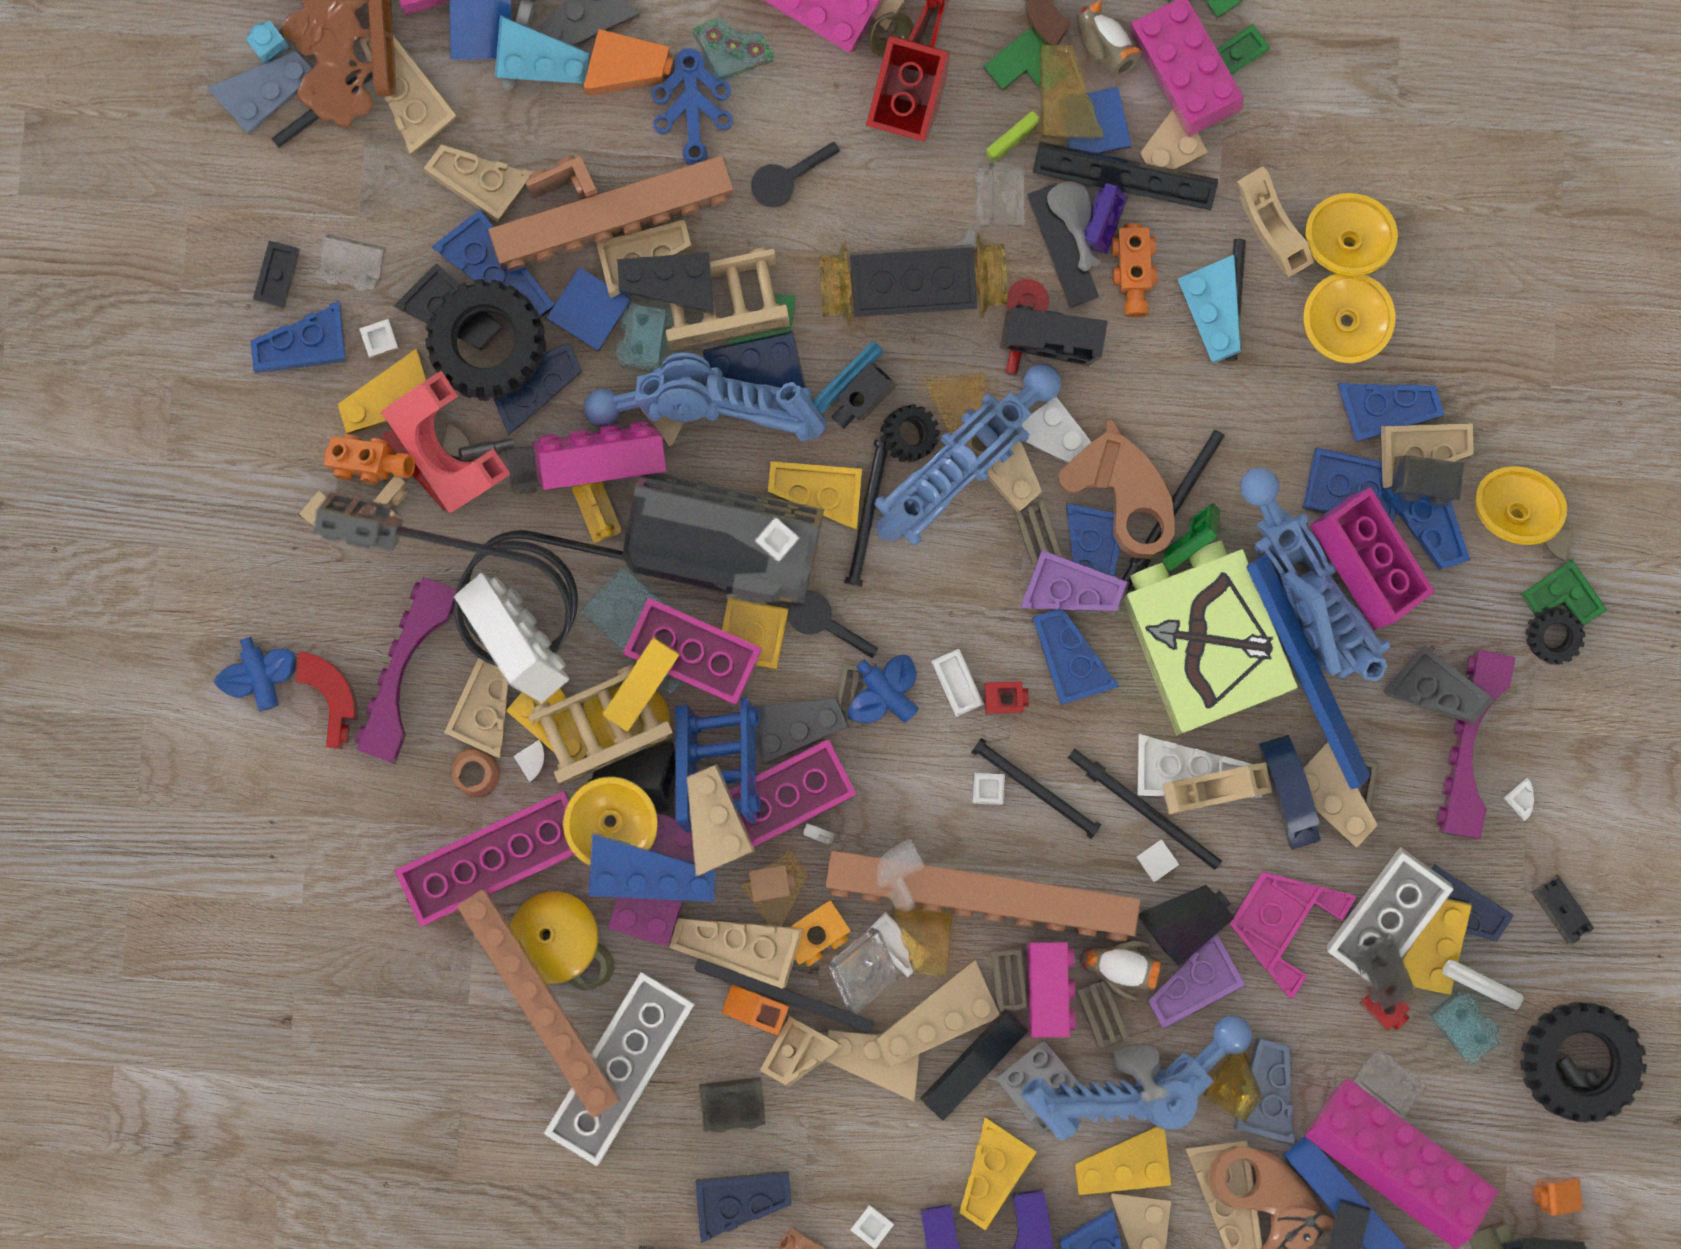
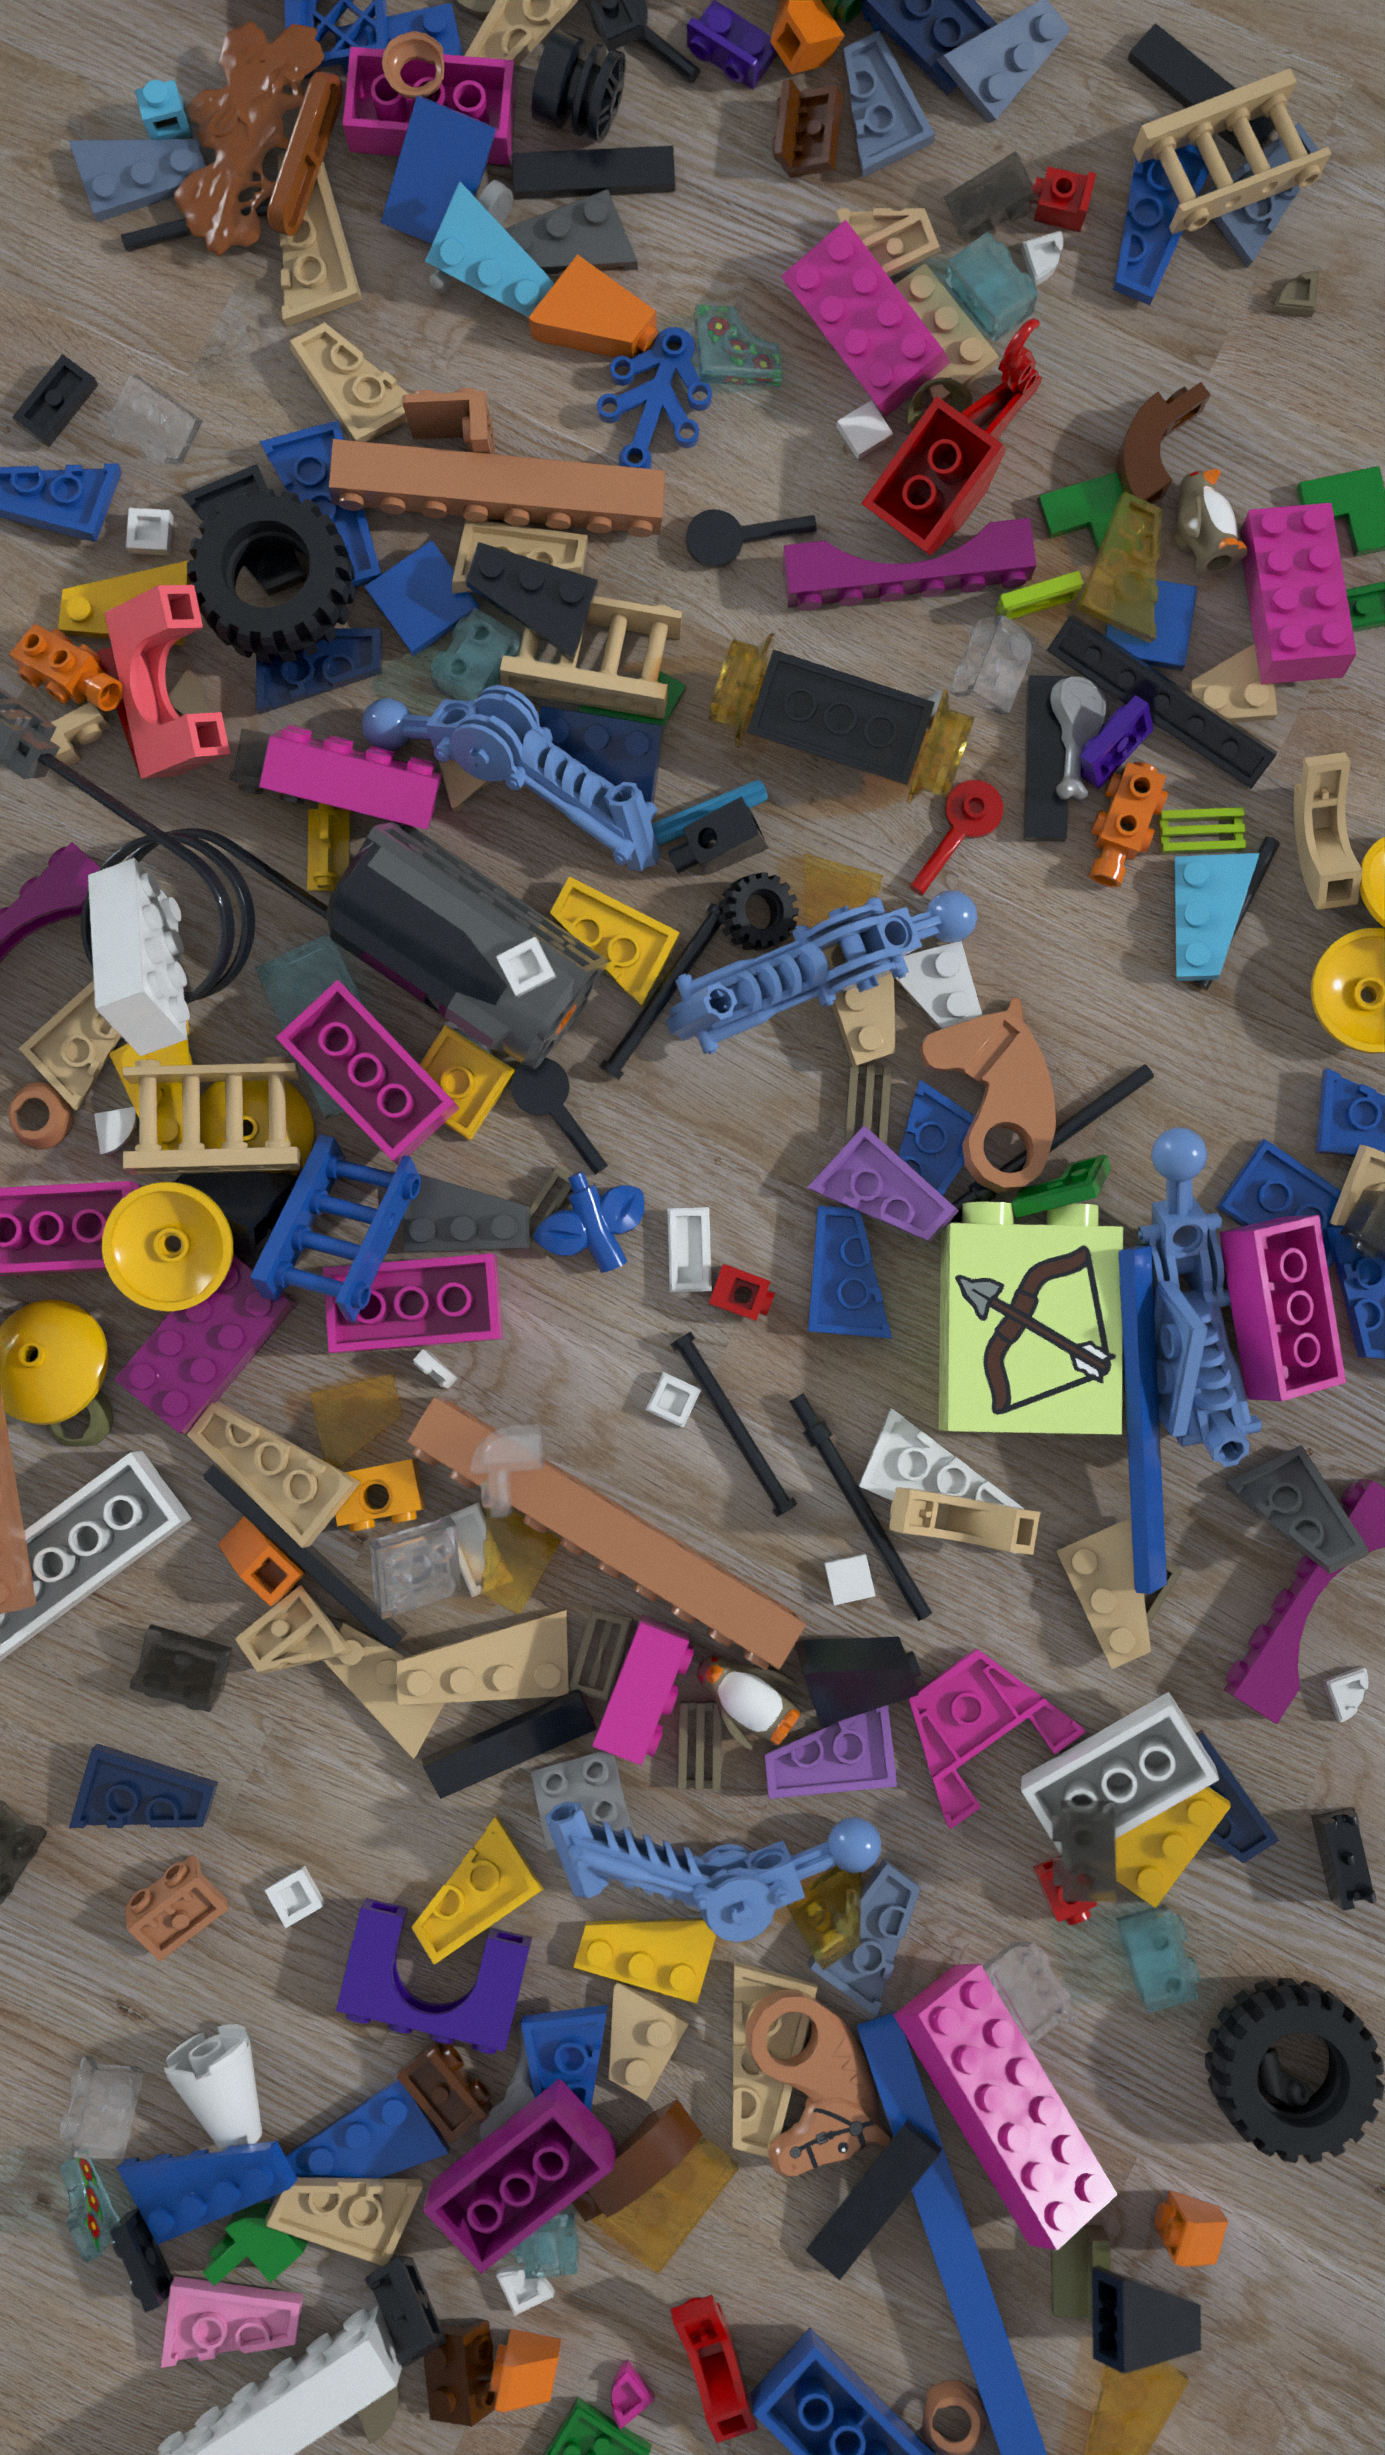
camera: 20 degrees right, 0 degrees up
flat silver pin [458,438,514,461] -> none
blue wing [588,832,716,902] -> none
yellow tile [602,637,680,732] -> none
tan wing [687,764,755,876] -> none
medium nougat brick [749,865,796,902] -> none
black wedge [1000,305,1108,366] -> none
light grey piece [1114,1044,1168,1102] -> none
dark blue arch [1259,735,1321,850] -> none
white axle [1442,960,1524,1010] -> none
none -> magenta arch [782,518,1037,611]
none -> white tile [836,400,893,460]
none -> lime tile [1158,807,1246,854]

